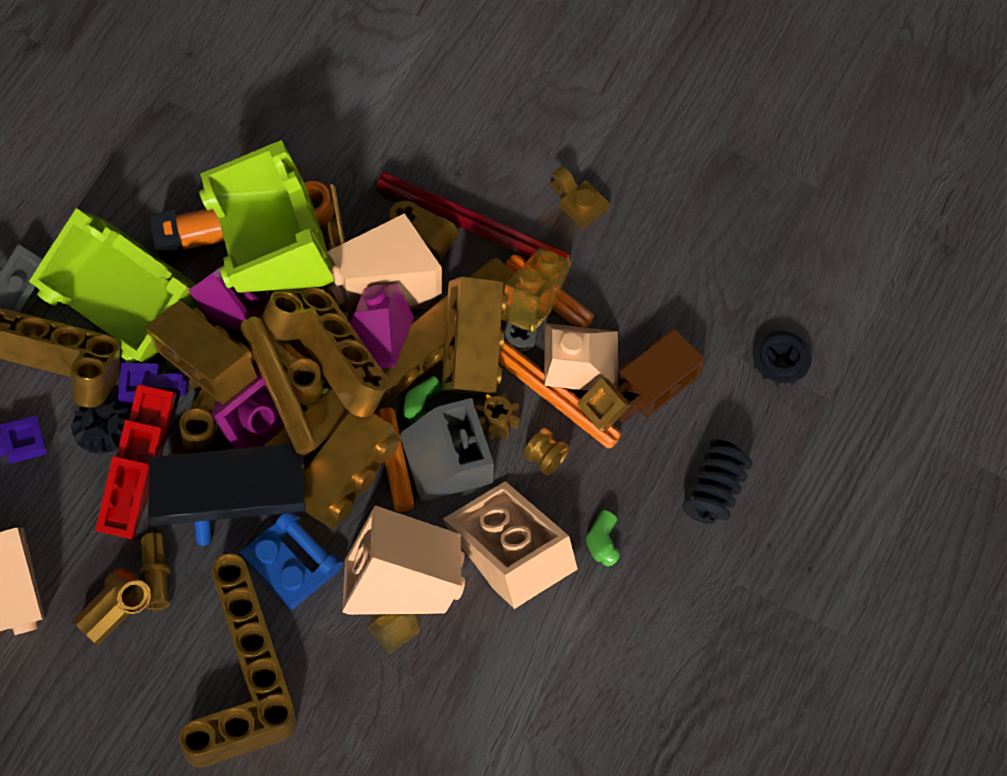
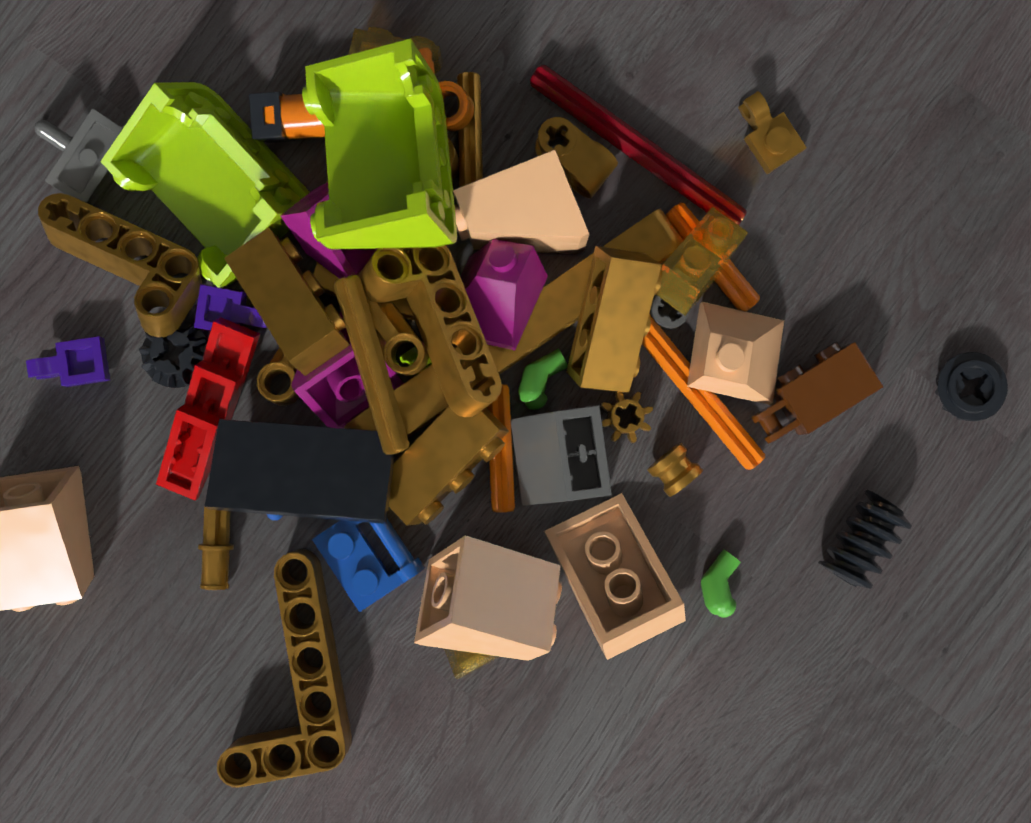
camera: 20 degrees right, 25 degrees up
pearl gold piece [72,568,151,646] -> none
pearl gold plate [577,377,631,432] -> none

